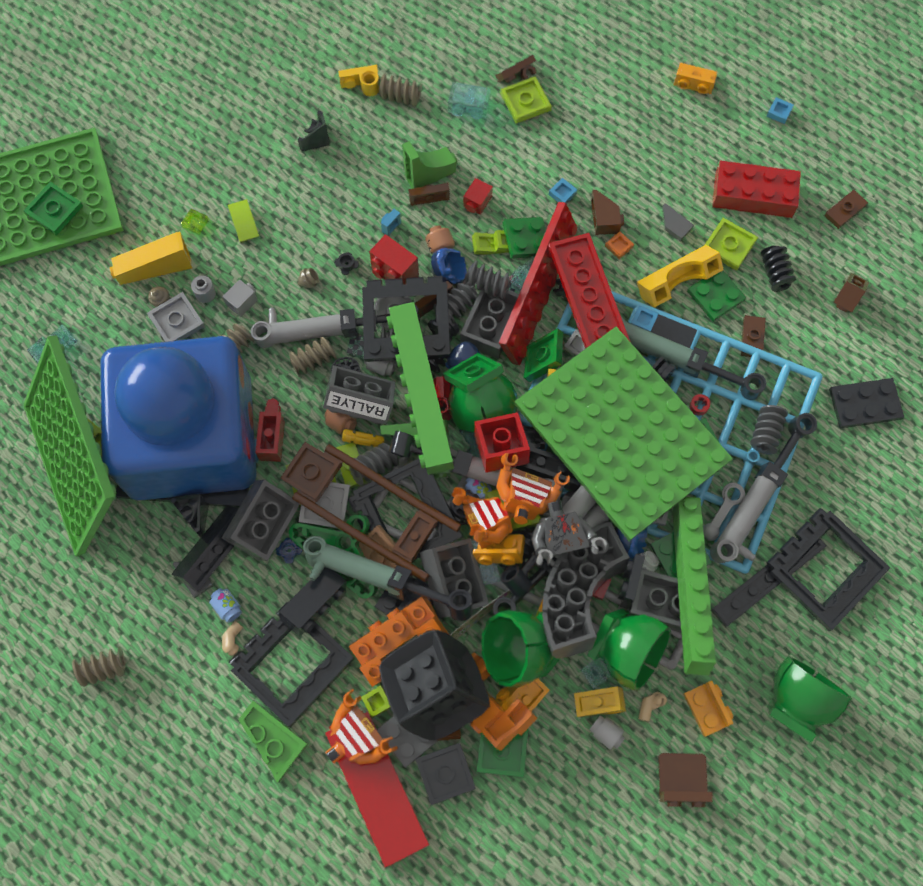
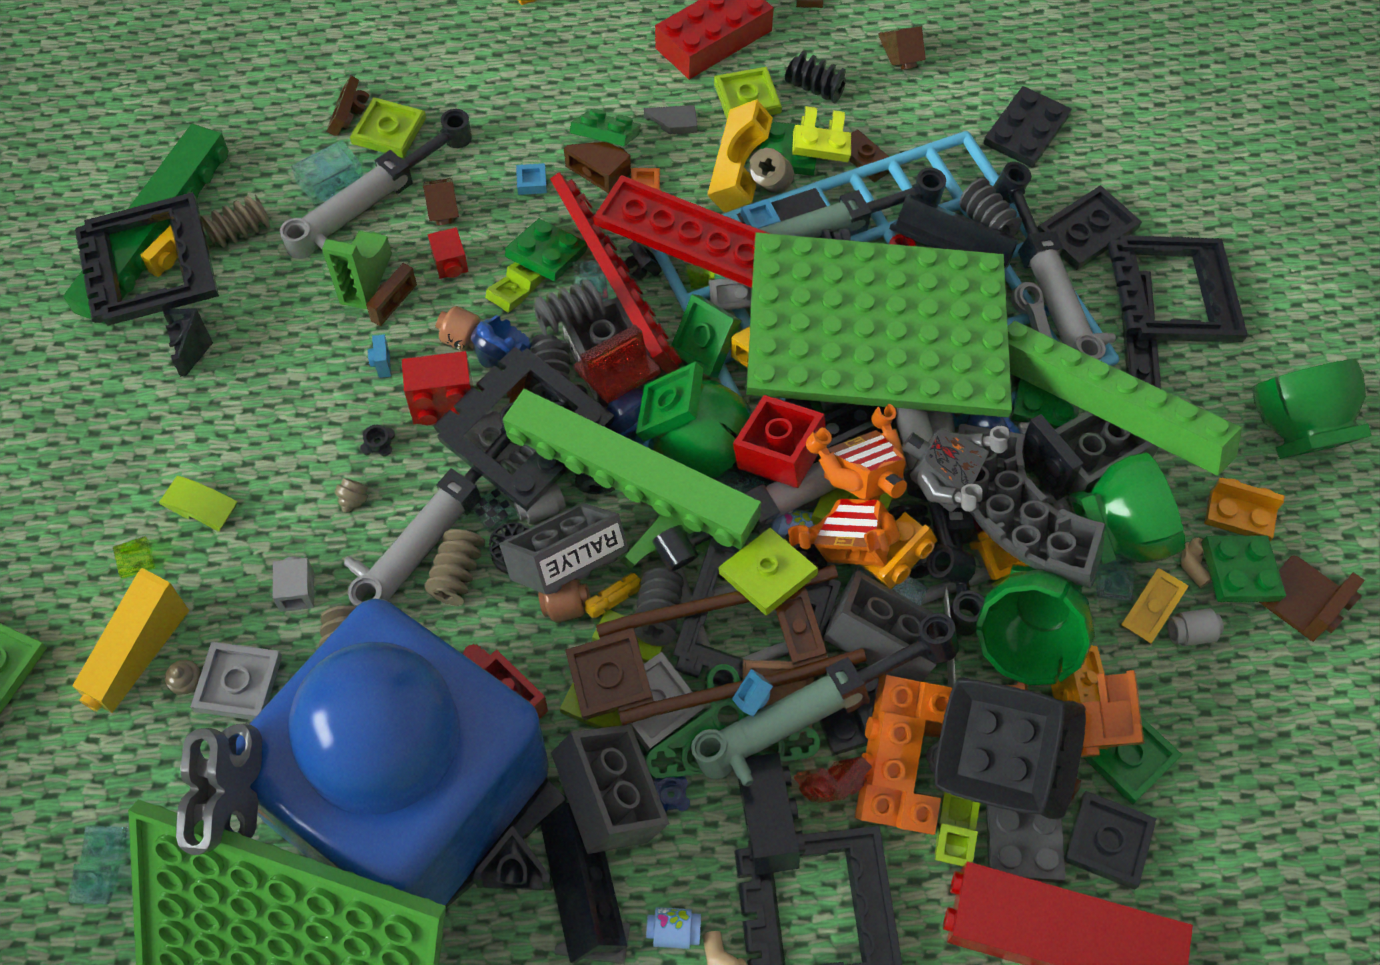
camera: 50 degrees left, 10 degrees down
light grey brick [191,275,216,303] -> none
torso [325,689,398,765] -> none
none -> green brick [63,123,229,324]
none -> black hinge [75,192,219,326]
none -> dark grey piece [176,723,262,855]
none -> light grey piece [280,109,472,259]
none -> reddish brown slope [423,178,459,225]
none -> green plate [570,109,641,147]
none -> clear red bracket [574,324,661,403]
none -> lime plate [719,528,818,616]
none -> dark azure plate [732,669,773,717]
none -> dark tan piece [750,148,794,193]
none -> neon yellow plate [792,106,851,162]
none -> clear red bracket [794,756,872,803]
none -> black panel [889,194,1019,270]
none -> black plate [1038,185,1142,270]
none -> green plate [1201,536,1286,602]

